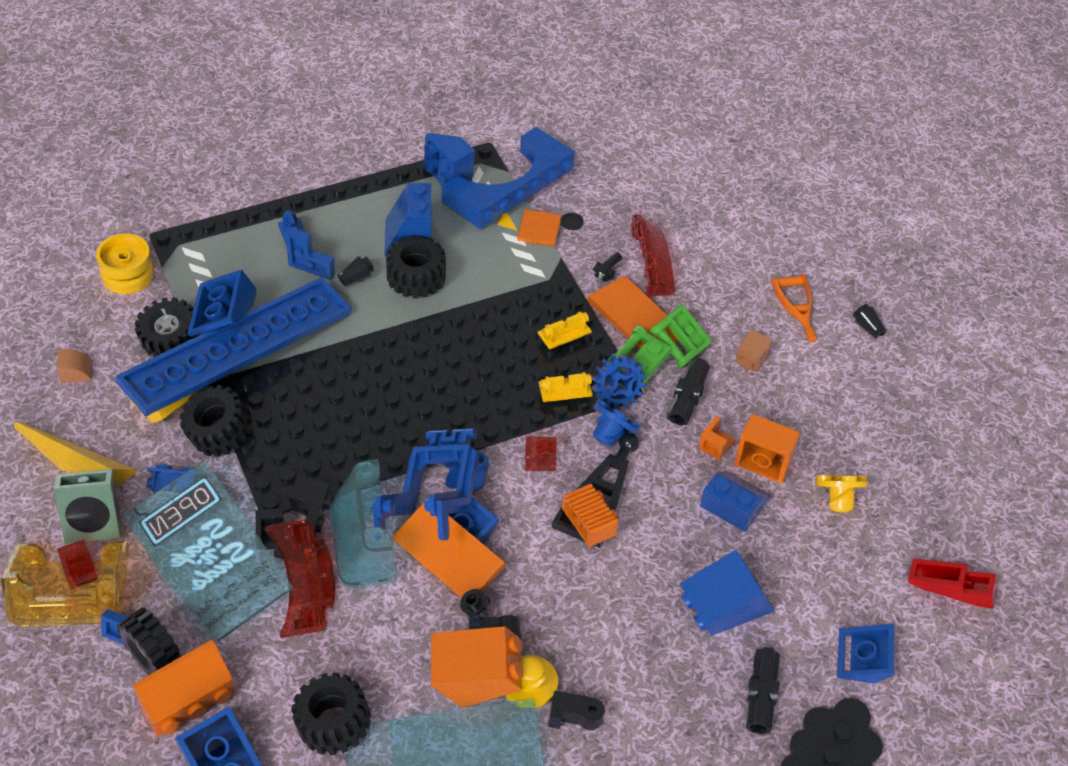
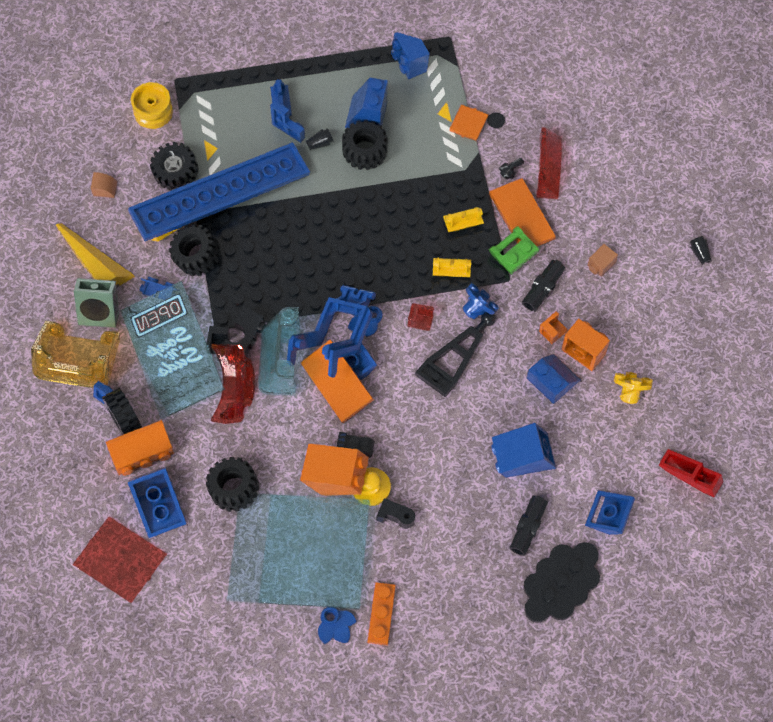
camera: 15 degrees right, 15 degrees up
clear red panel [57,540,98,589] -> none
blue slope [188,269,257,337] -> none
blue arch [442,127,575,229] -> none
black plate [460,589,490,615] -> none
orange brick [561,484,619,547] -> none
blue gear [592,354,646,409] -> none
bright green plate [650,304,712,368] -> none
orange piece [771,273,817,342] -> none

